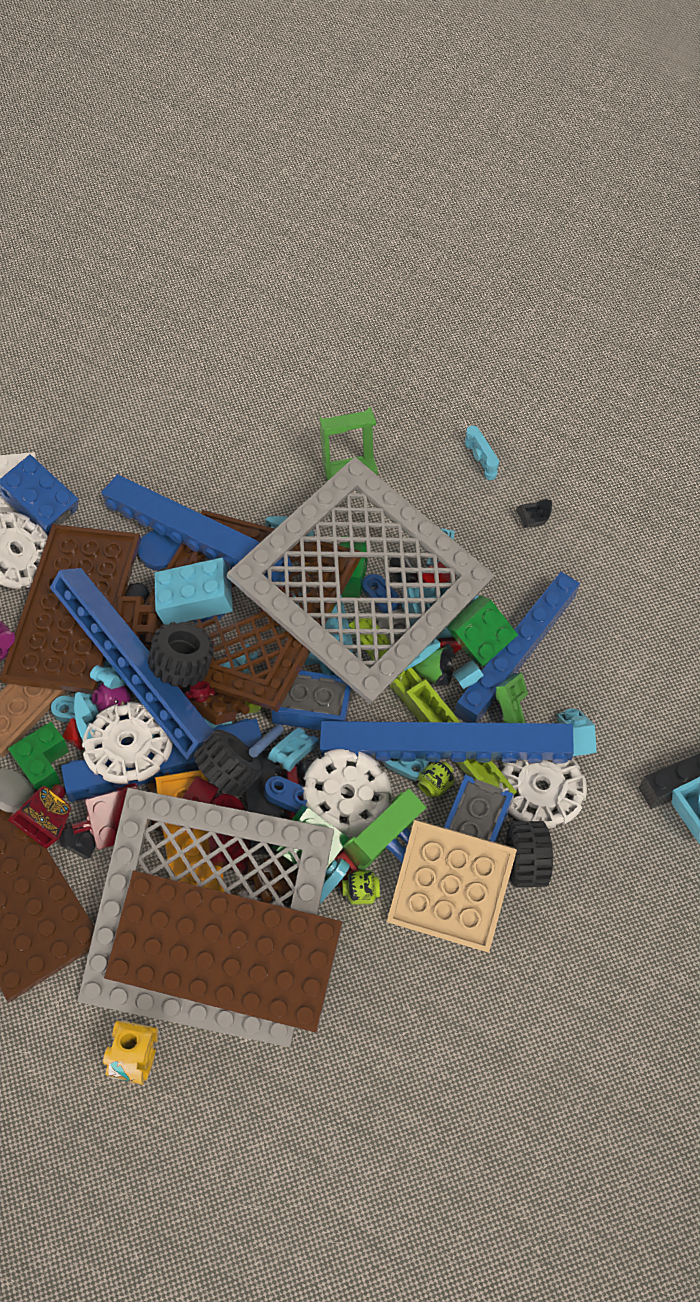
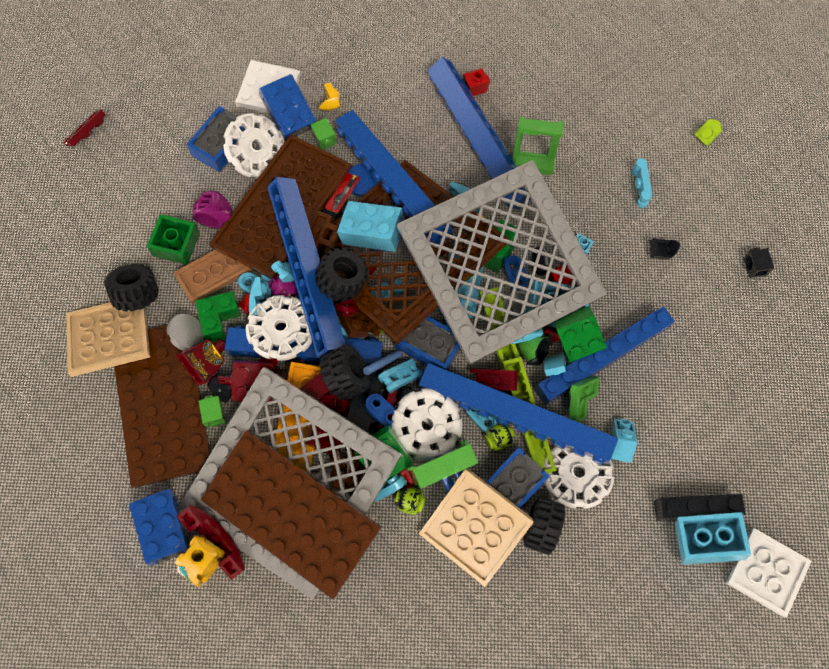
camera: 20 degrees right, 10 degrees up
none -> blue piece [129,489,190,566]
none -> dark red slope [176,505,245,580]
none -> bright green brick [199,395,226,428]
none -> bright green brick [310,118,337,150]
none -> yellow plate [318,82,340,111]
none -> red sticker [325,173,360,213]
none -> blue brick [428,57,531,210]
none -> red brick [463,68,490,96]
none -> dark red hinge [470,369,518,391]
none -> lime plate [695,119,723,146]
none -> black brick [743,247,774,278]

